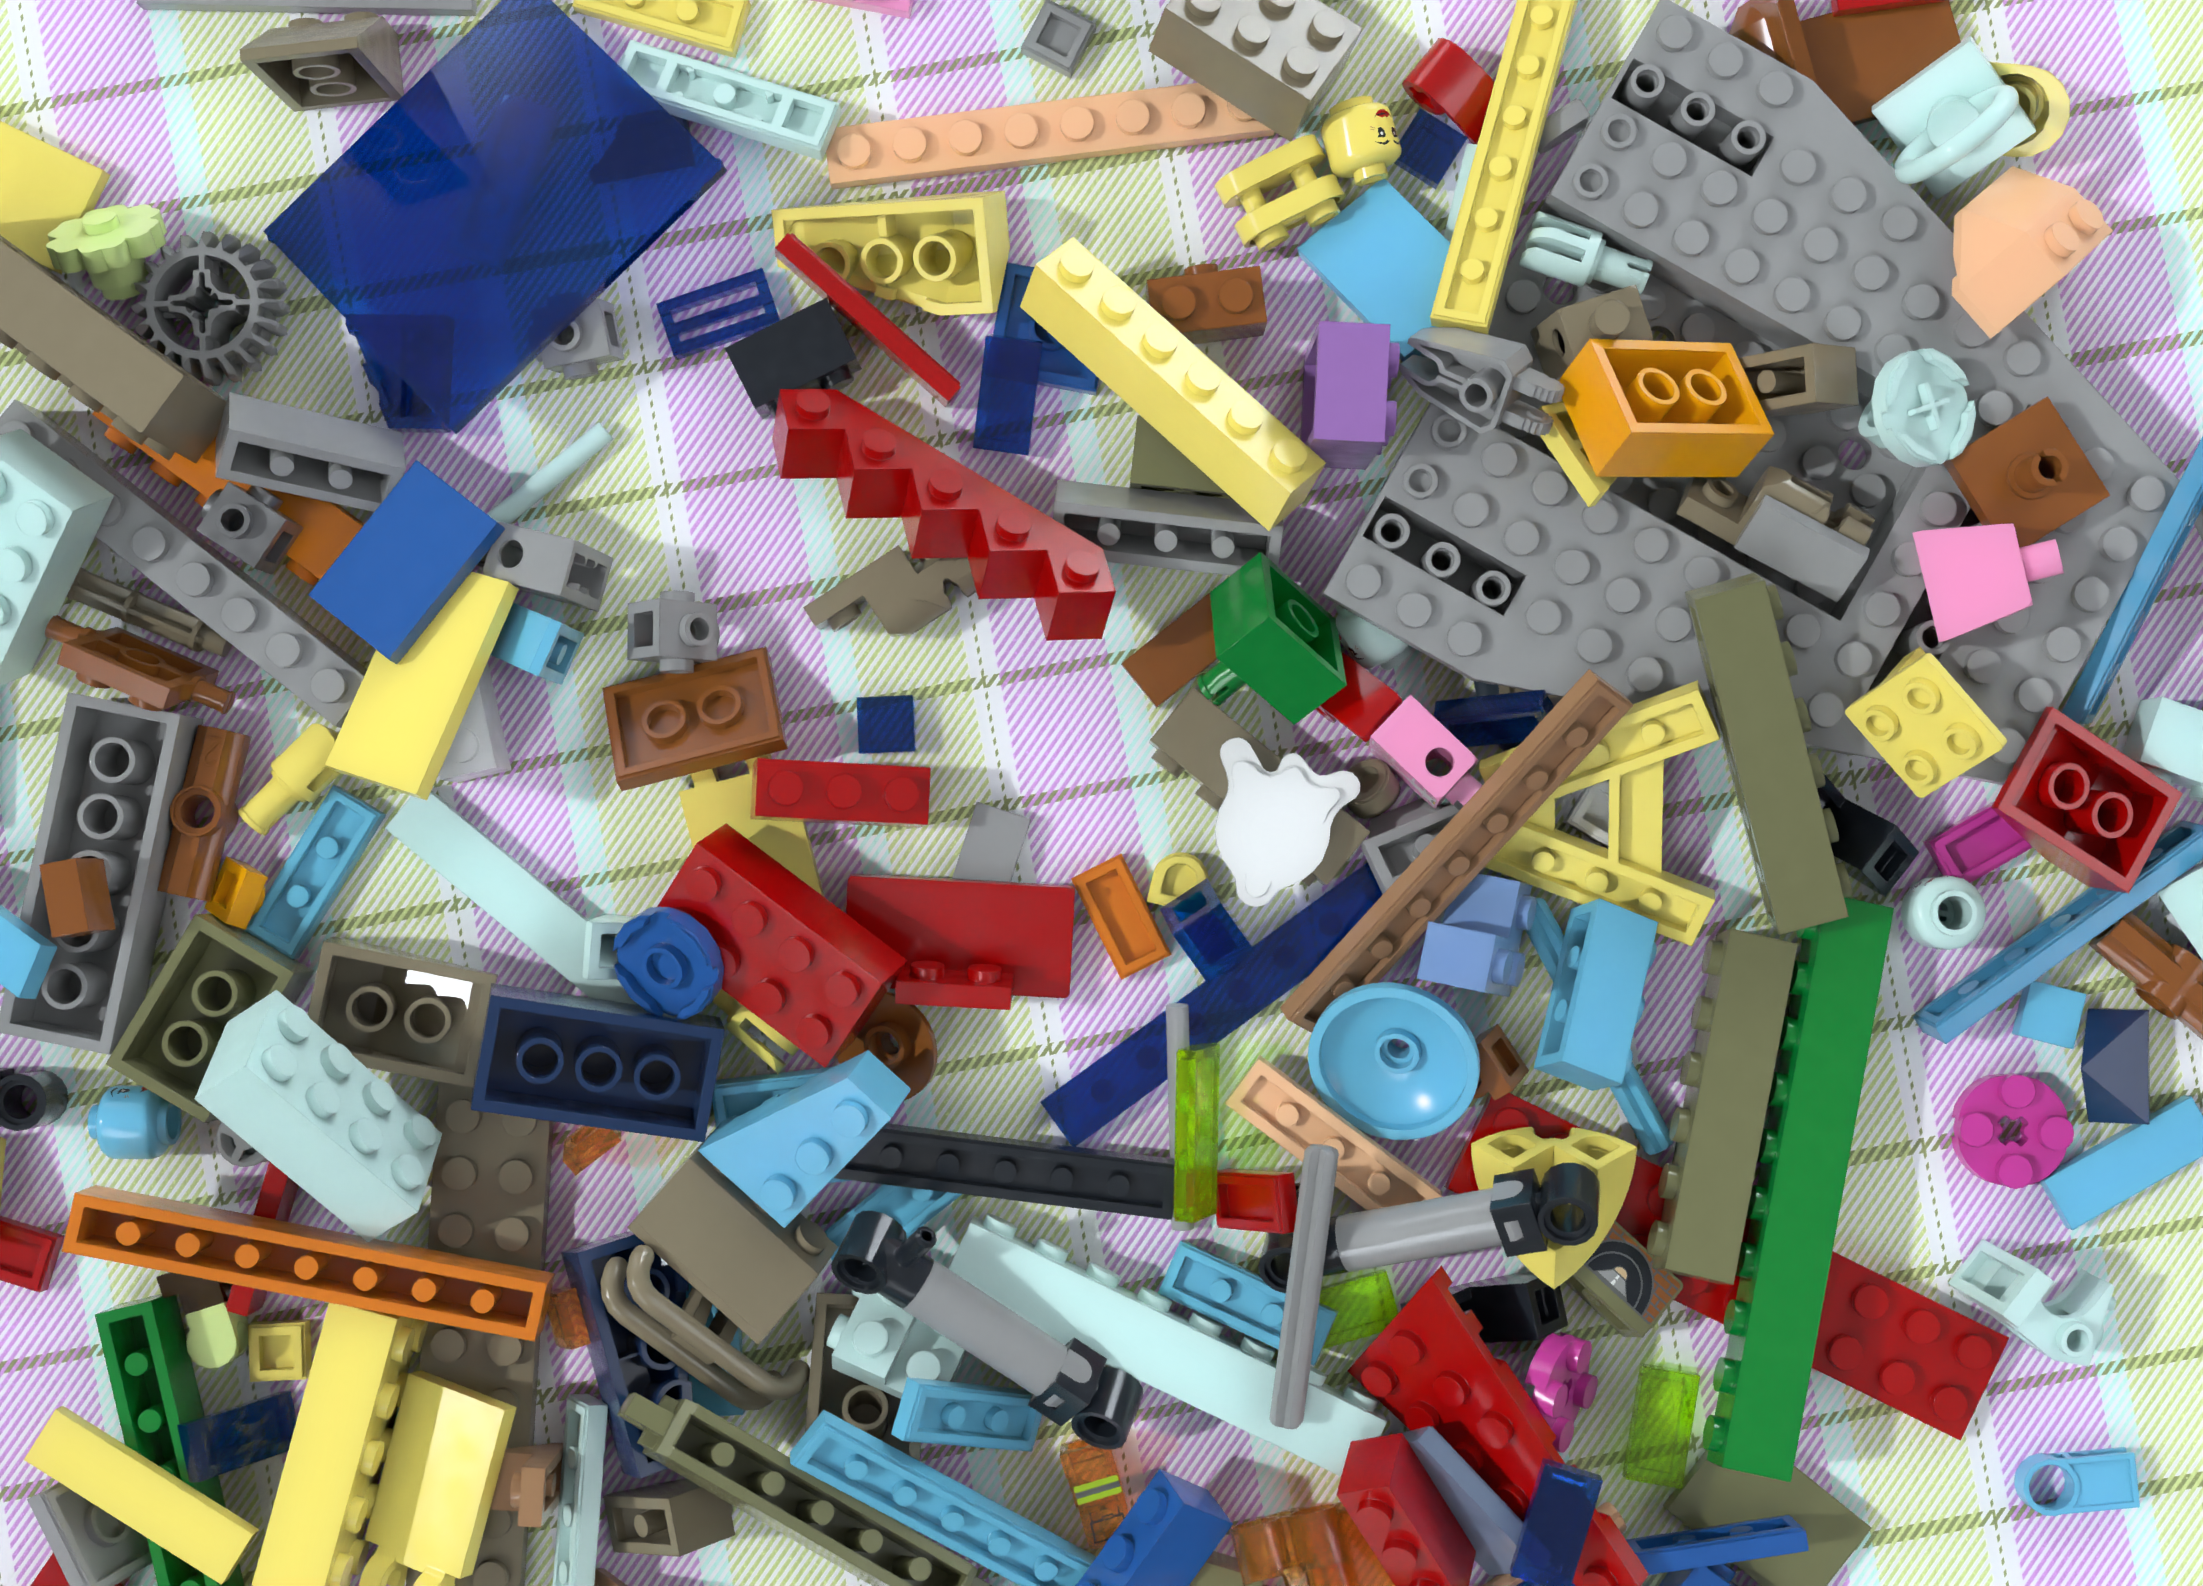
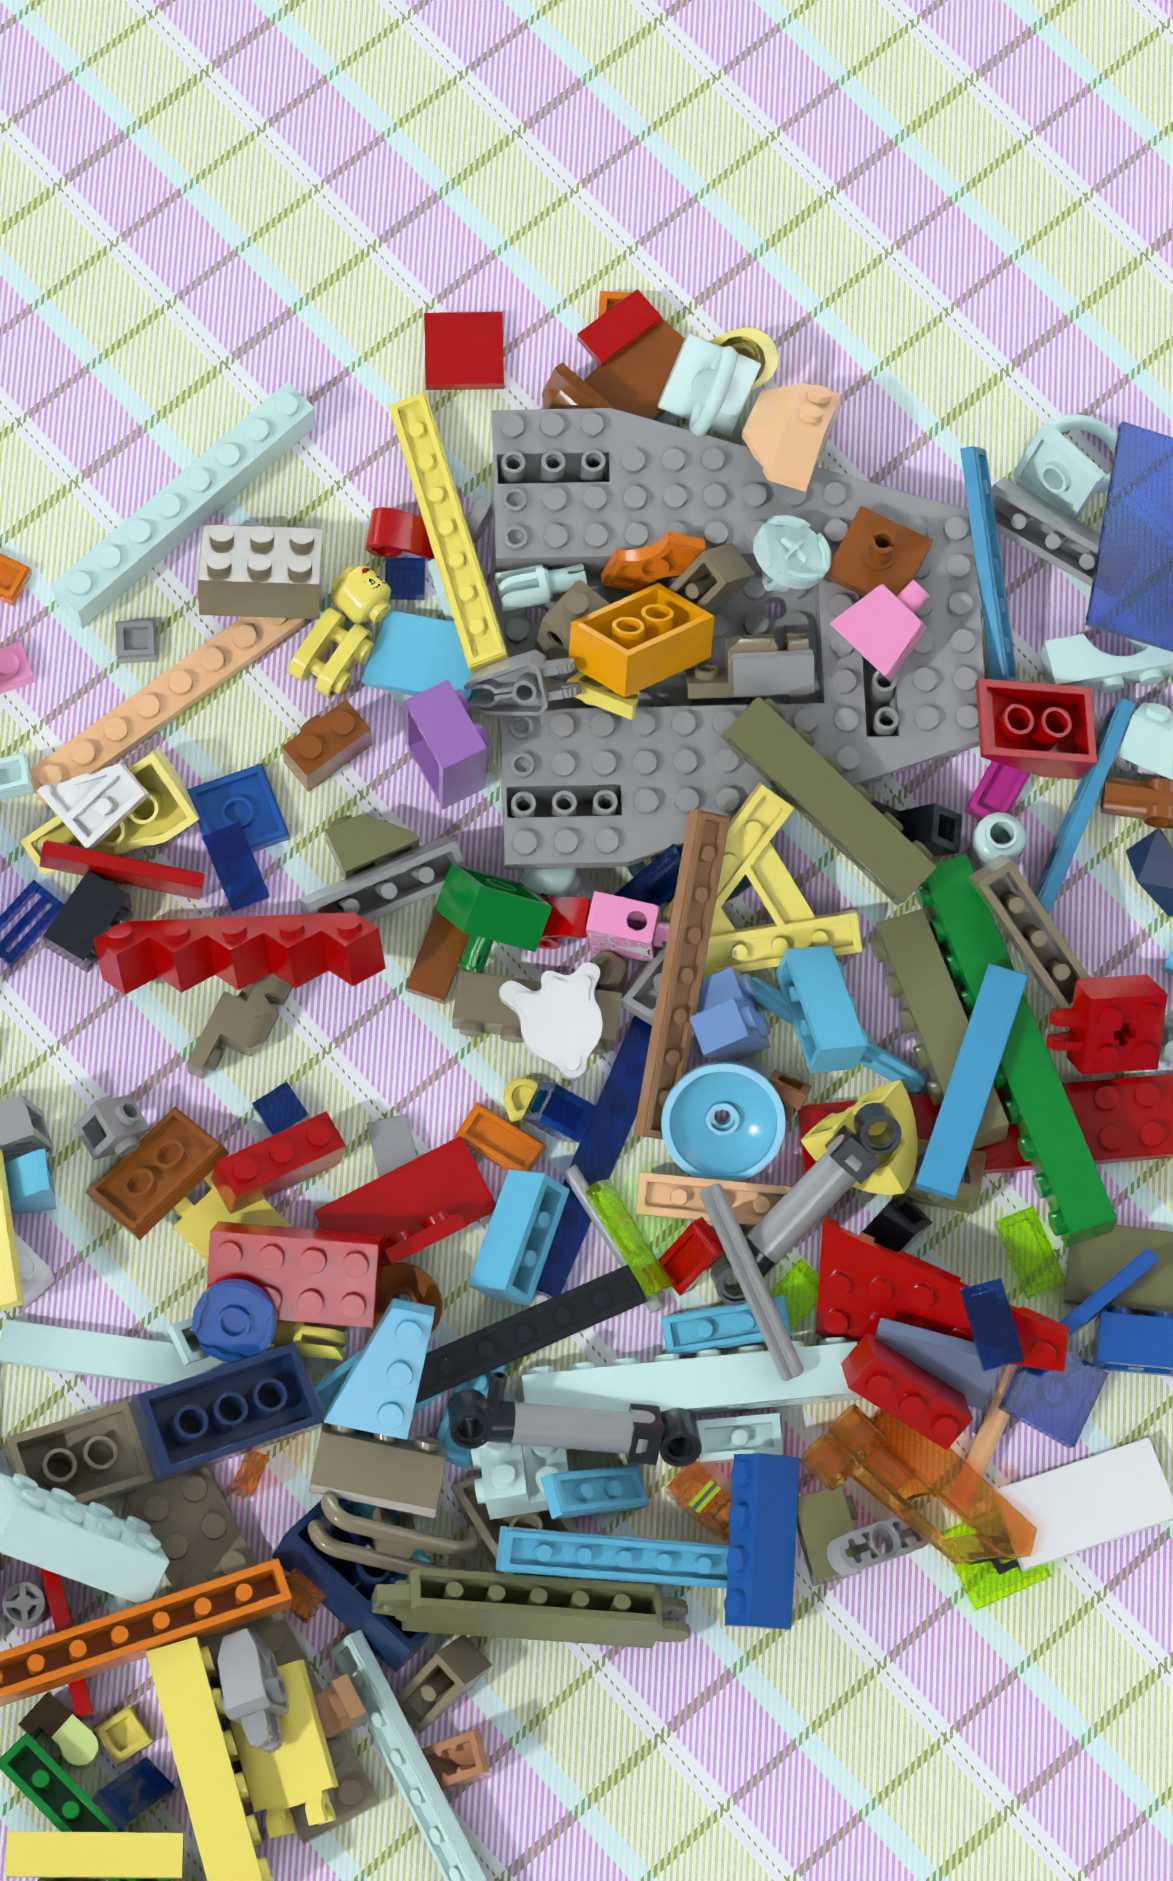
camera: 40 degrees left, 15 degrees down
light yellow brick [1020,237,1326,531] -> none
dark pink plate [1524,1332,1598,1453] -> none
white tile [1564,780,1609,849] -> none
light yellow bracket [1845,647,2007,798] -> none
dark pink plate [1951,1073,2074,1189] -> none
medium azure tile [2012,981,2087,1049] -> none
none -> white wing [37,764,150,850]
none -> light grey hinge [217,1628,289,1754]
none -> medium azure brick [468,1169,570,1305]
none -> orange tile [601,531,706,592]
none -> light aqua plate [697,1413,784,1465]
none -> dark azure tile [915,963,1028,1201]
none -> dark tan brick [968,854,1090,1010]
none -> red hinge [1046,974,1168,1075]

